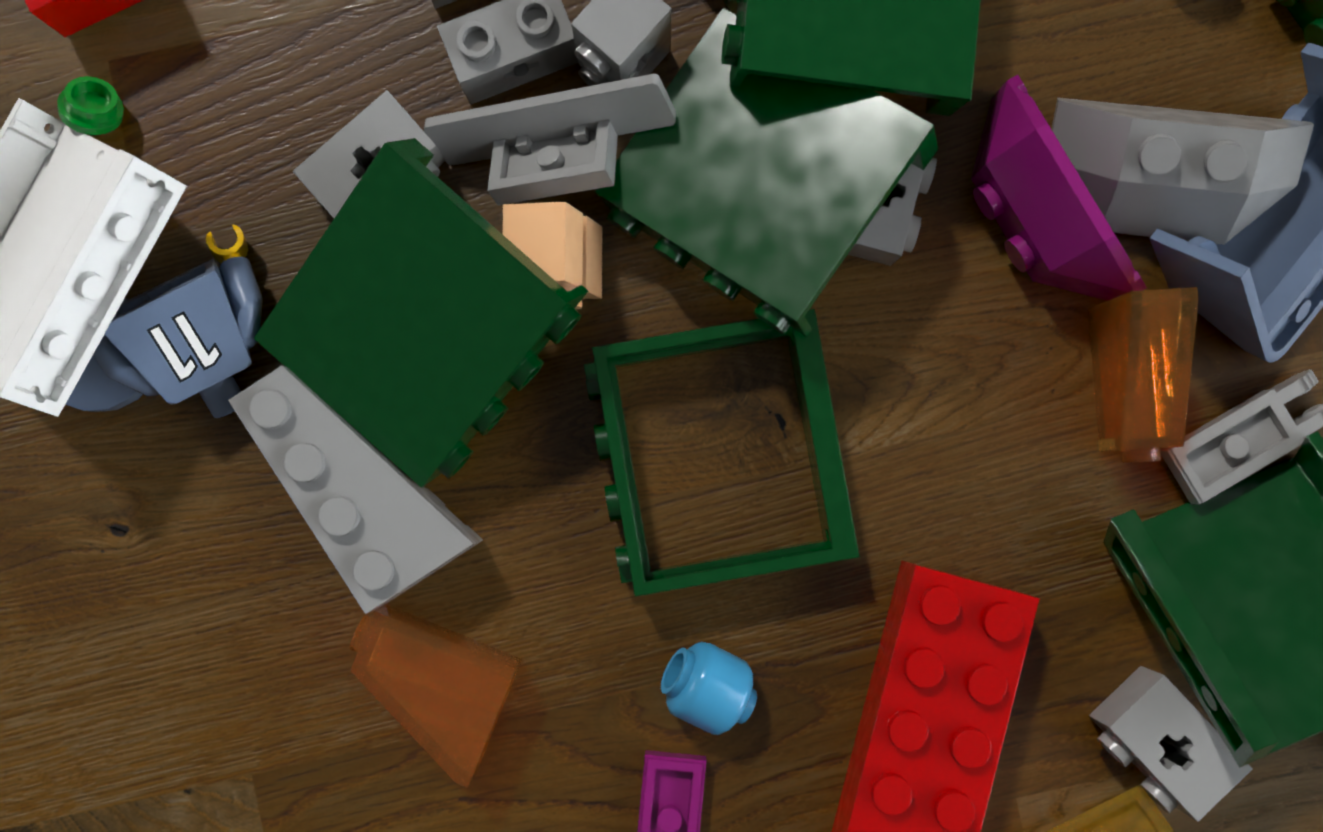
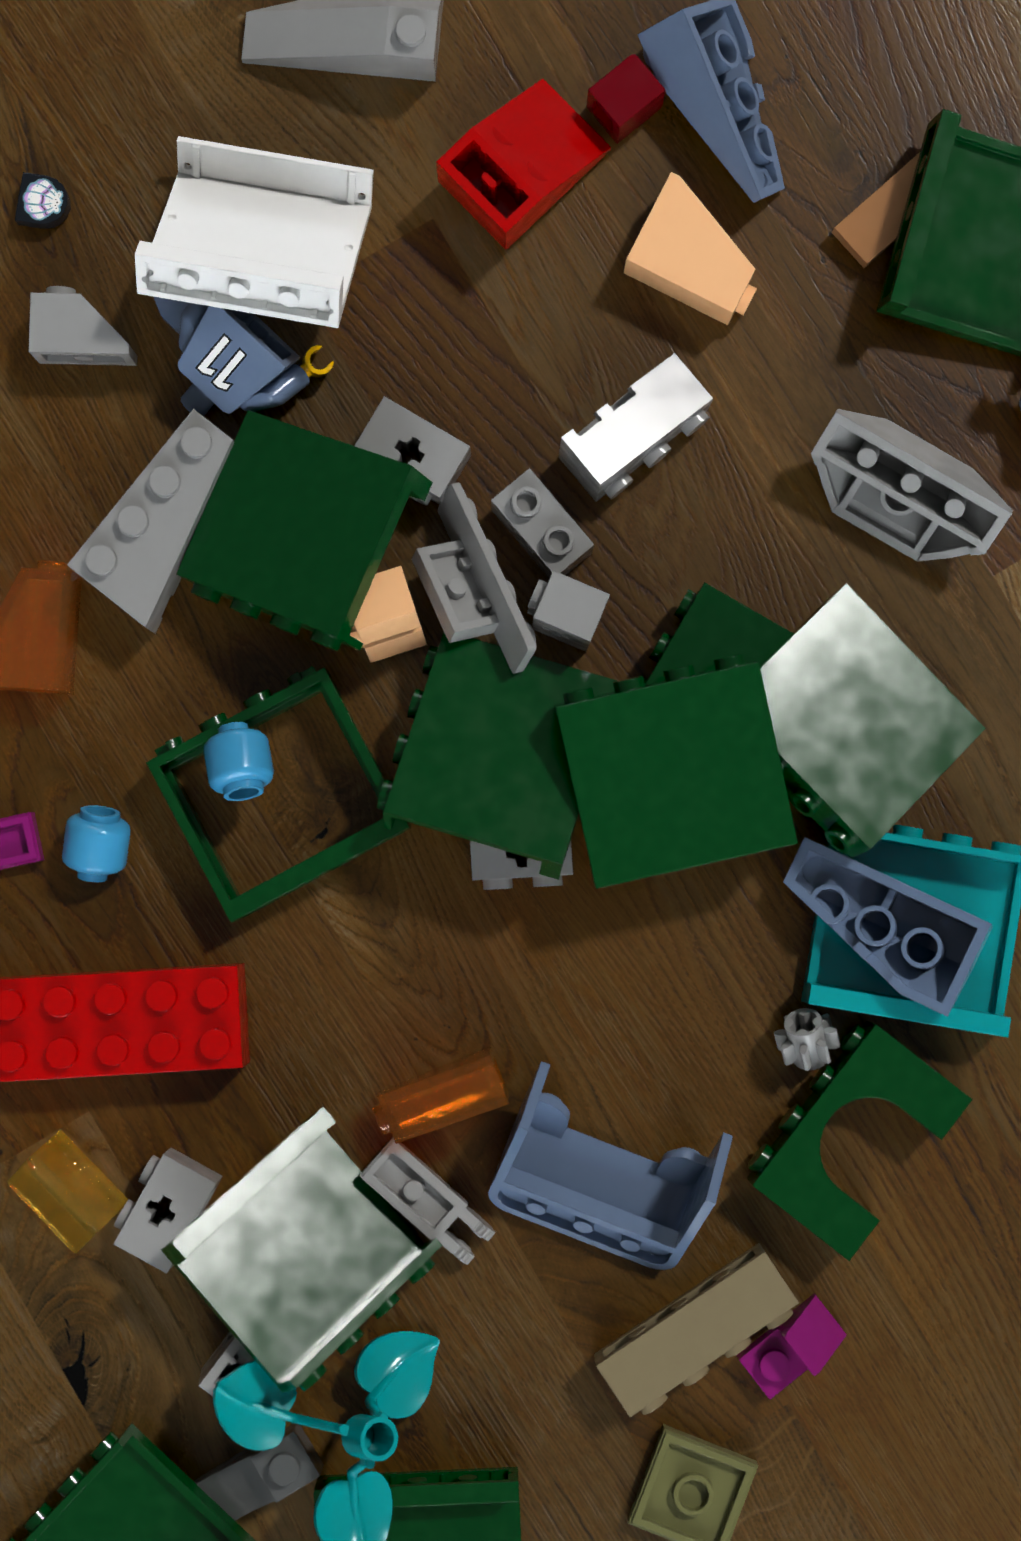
camera: 70 degrees right, 0 degrees up
green plate [57,76,124,135] -> none
magenta wedge [971,74,1147,303] -> none
light grey wedge [1051,98,1314,245] -> none
none -> light grey slope [29,286,138,366]
none -> dark azure head [204,722,274,801]

